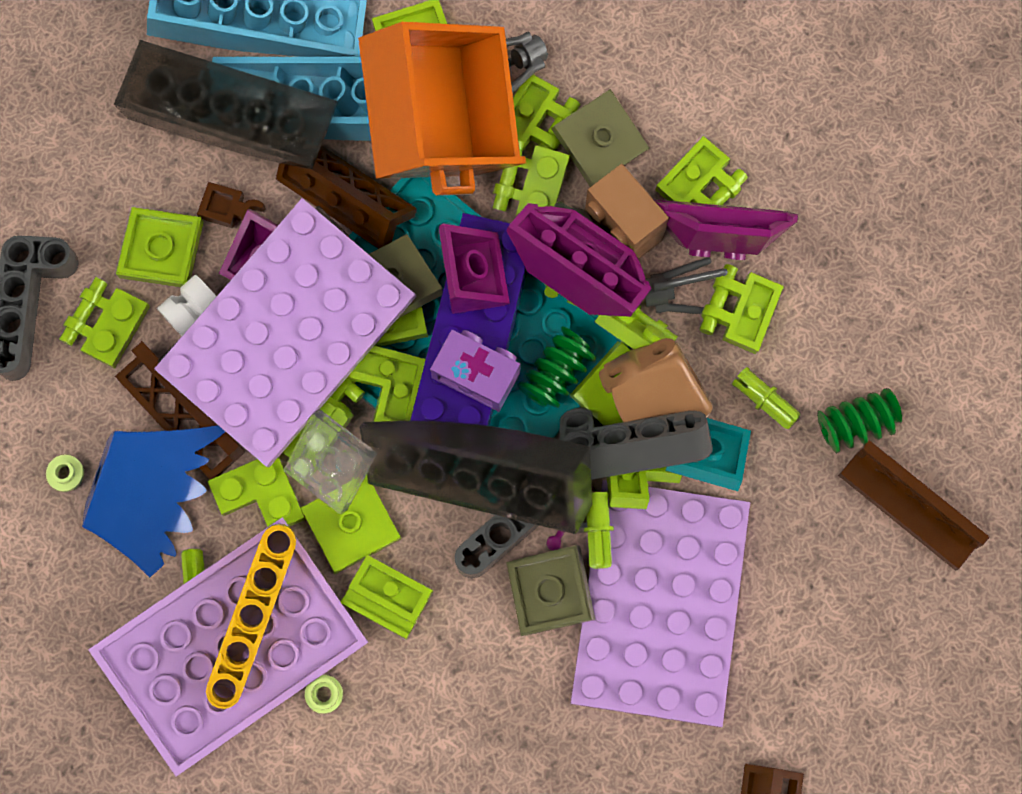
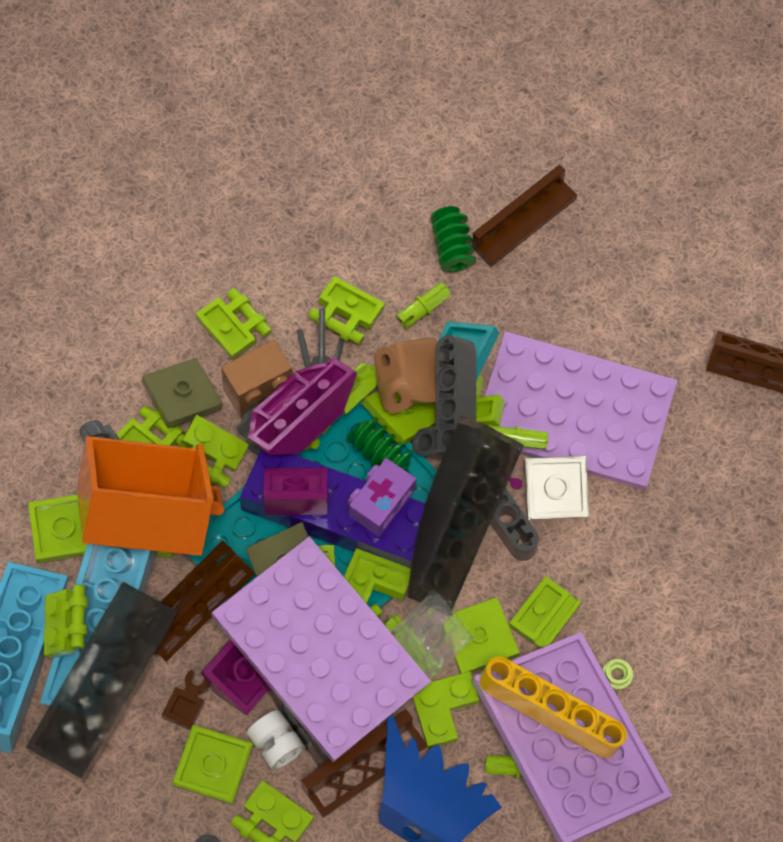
camera: 85 degrees left, 10 degrees down
magenta wedge [653,199,798,260] -> none
none -> lime plate [43,585,88,658]

